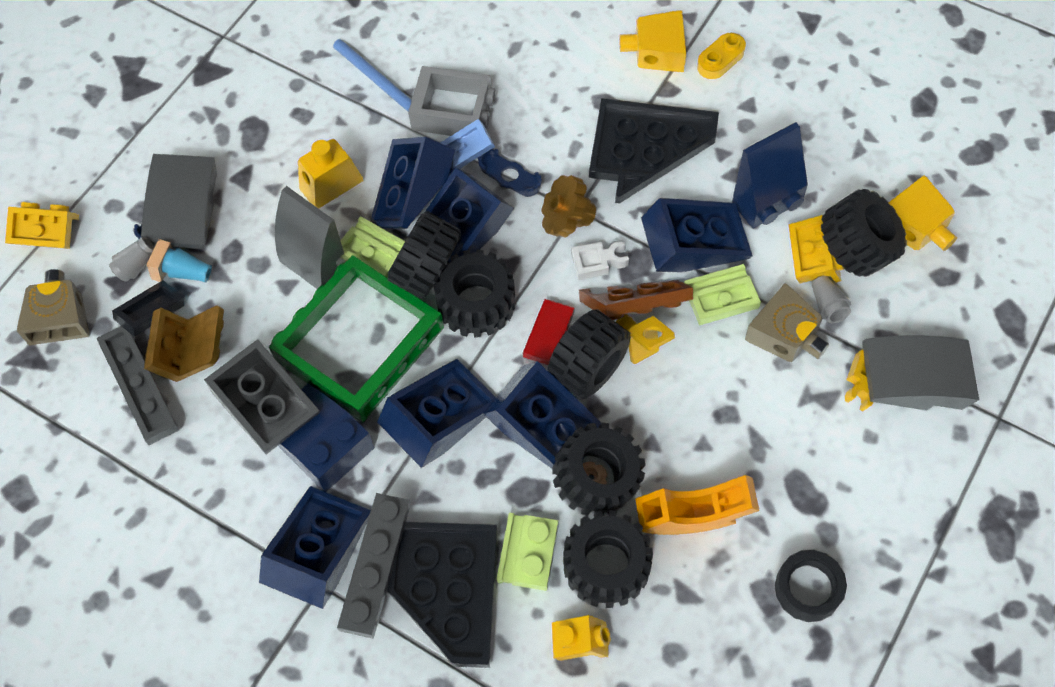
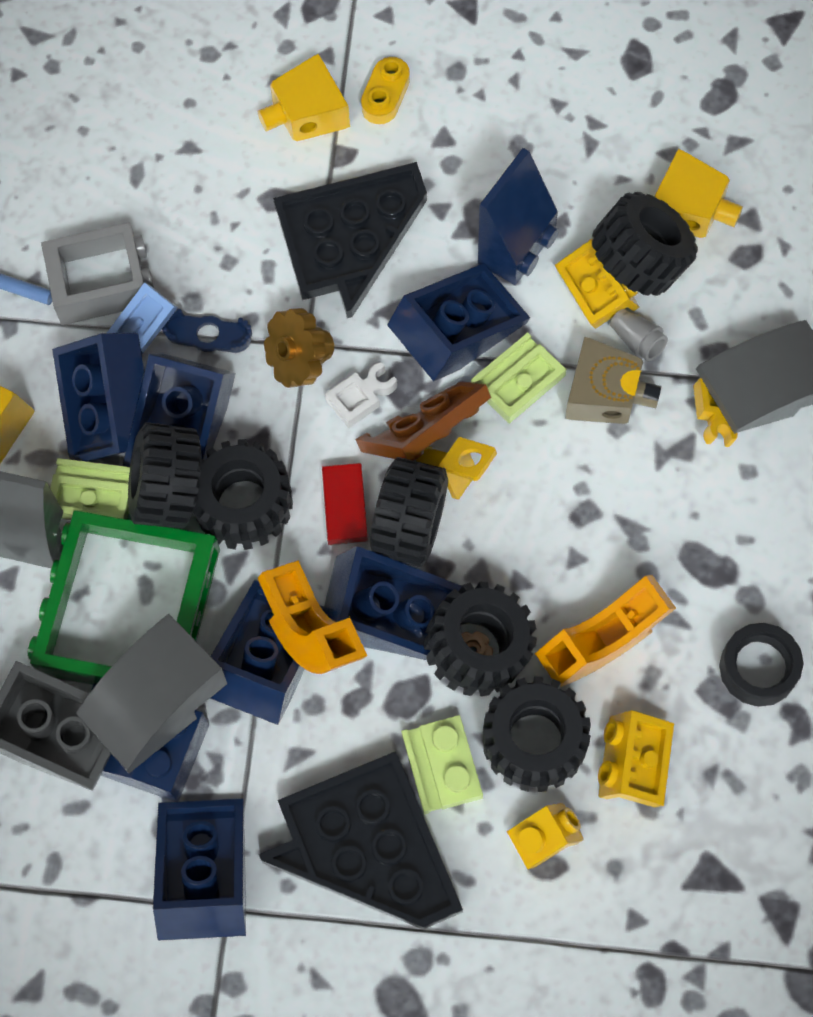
camera: 25 degrees left, 5 degrees up
dark grey plate [337,493,411,639] -> none
none -> dark grey slope [76,614,227,773]
none -> light orange arch [258,560,367,674]
none -> yellow bracket [598,710,674,808]

